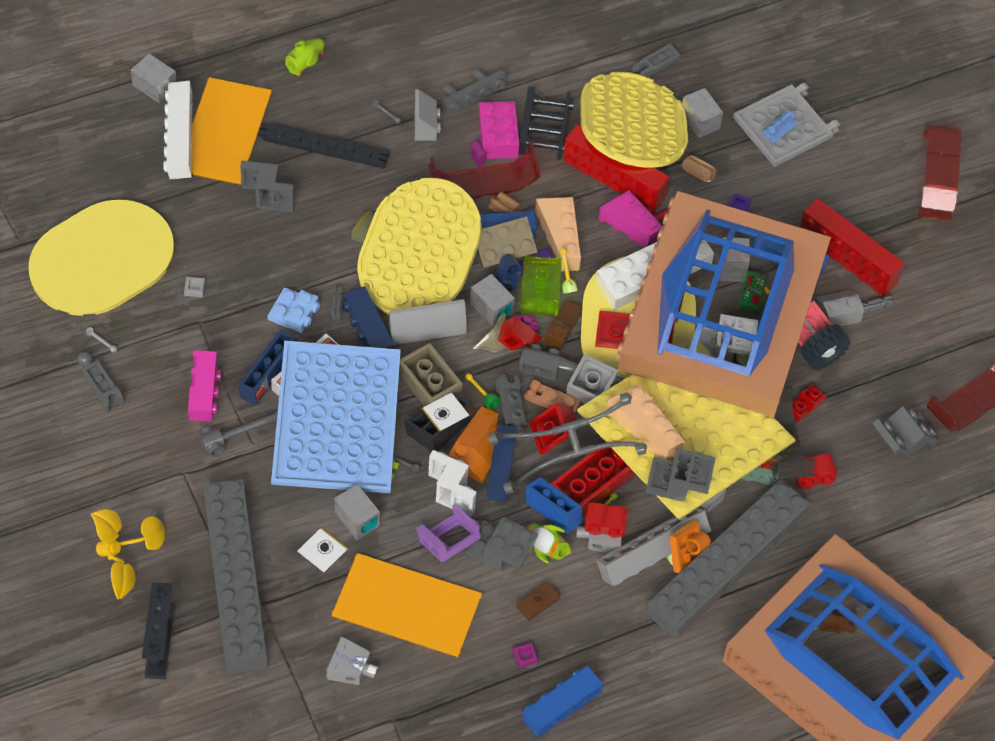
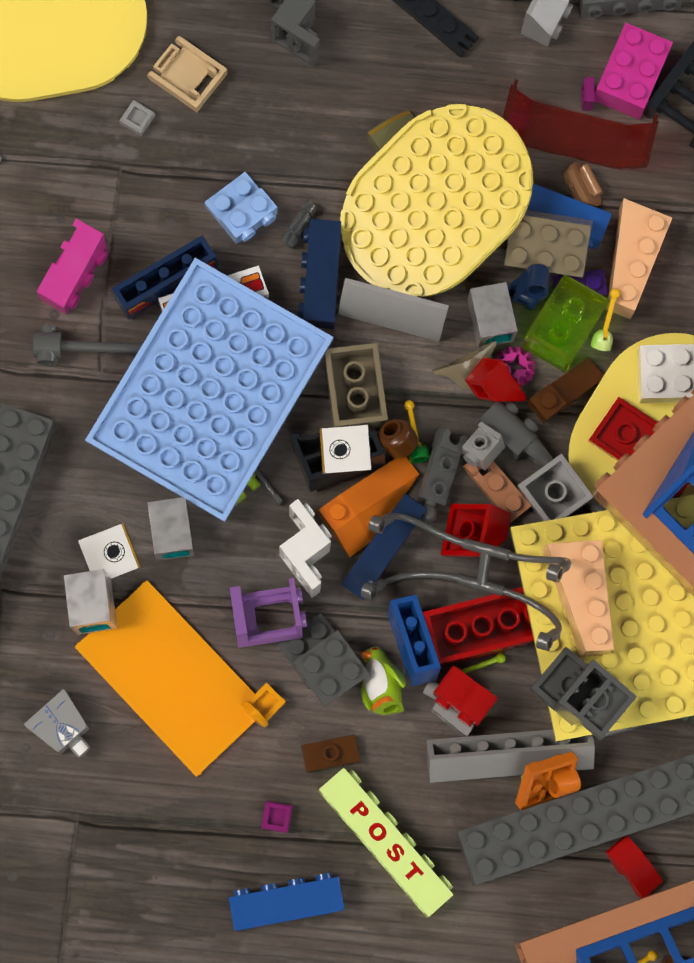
camera: 25 degrees right, 20 degrees up
none -> flat silver piece [64,569,117,635]
none -> tan container [147,36,228,112]
none -> light orange tile [242,683,286,728]
none -> yellowish green brick [318,768,453,918]
none -> reddish brown head [378,418,418,458]
none -> light grey brick [462,422,505,470]
none -> red slope [605,835,663,898]

